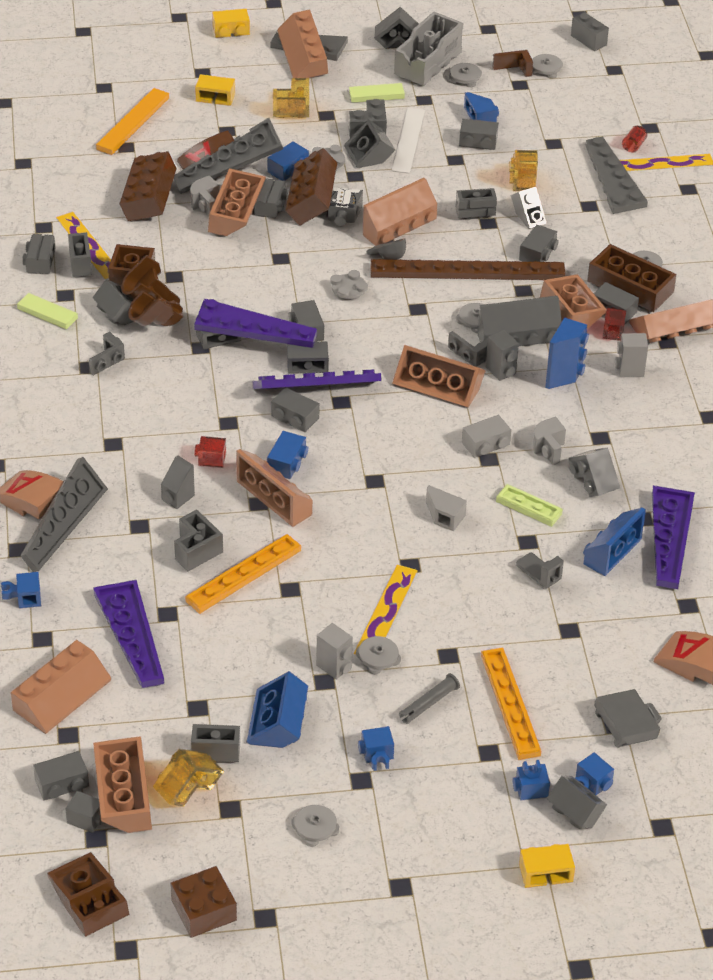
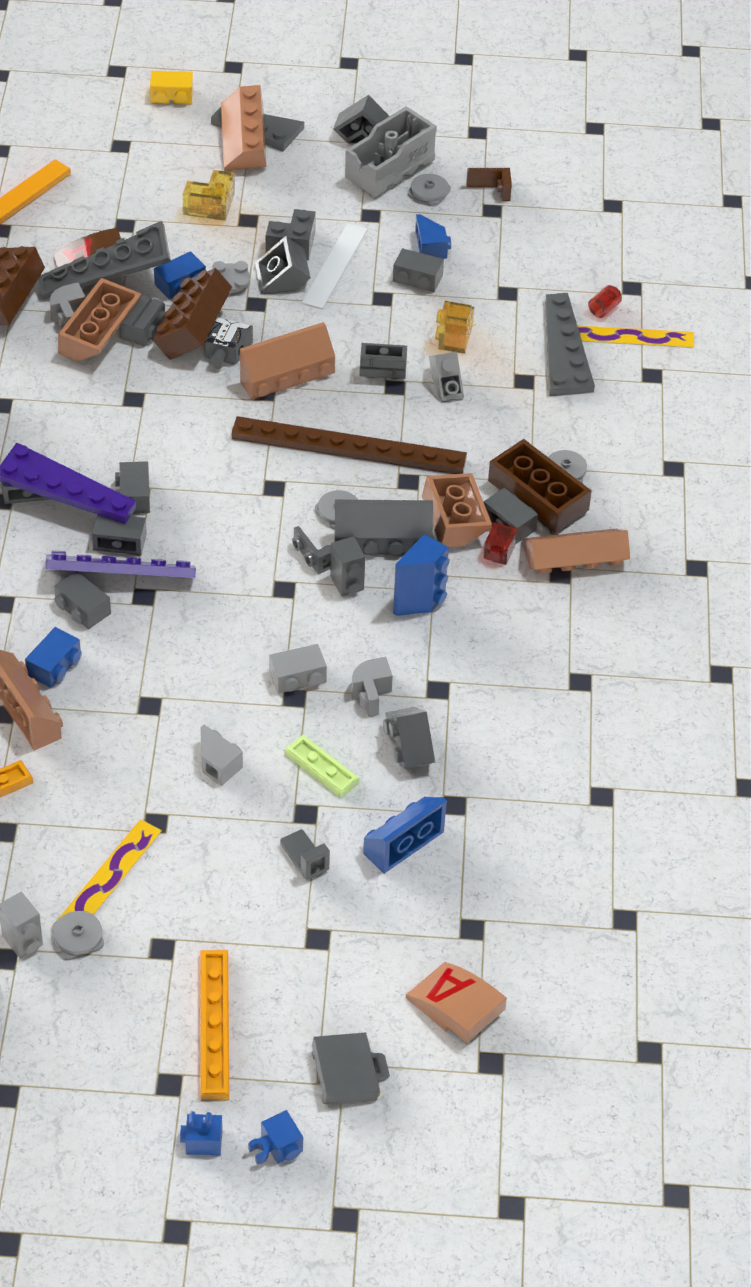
camera: 10 degrees right, 5 degrees up
yellow piece [195,74,235,106] -> none
light grey piece [330,270,368,299] -> none
yellowish green tile [349,83,405,103] -> none
blue brick [358,726,394,771] -> none
dark grey cap [366,238,406,260] -> none
nougat slope [392,345,485,408] -> none
dark grey pin [399,673,460,724] -> none
dark grey brick [519,224,559,262] -> none
yellow piece [519,844,575,888] -> none
light grey piece [532,54,563,79] -> none
dark grey brick [547,775,607,829] -> none
dark grey brick [571,12,609,51] -> none
light grey brick [615,333,648,377] -> none
dark purple wing [652,485,695,589] -> none

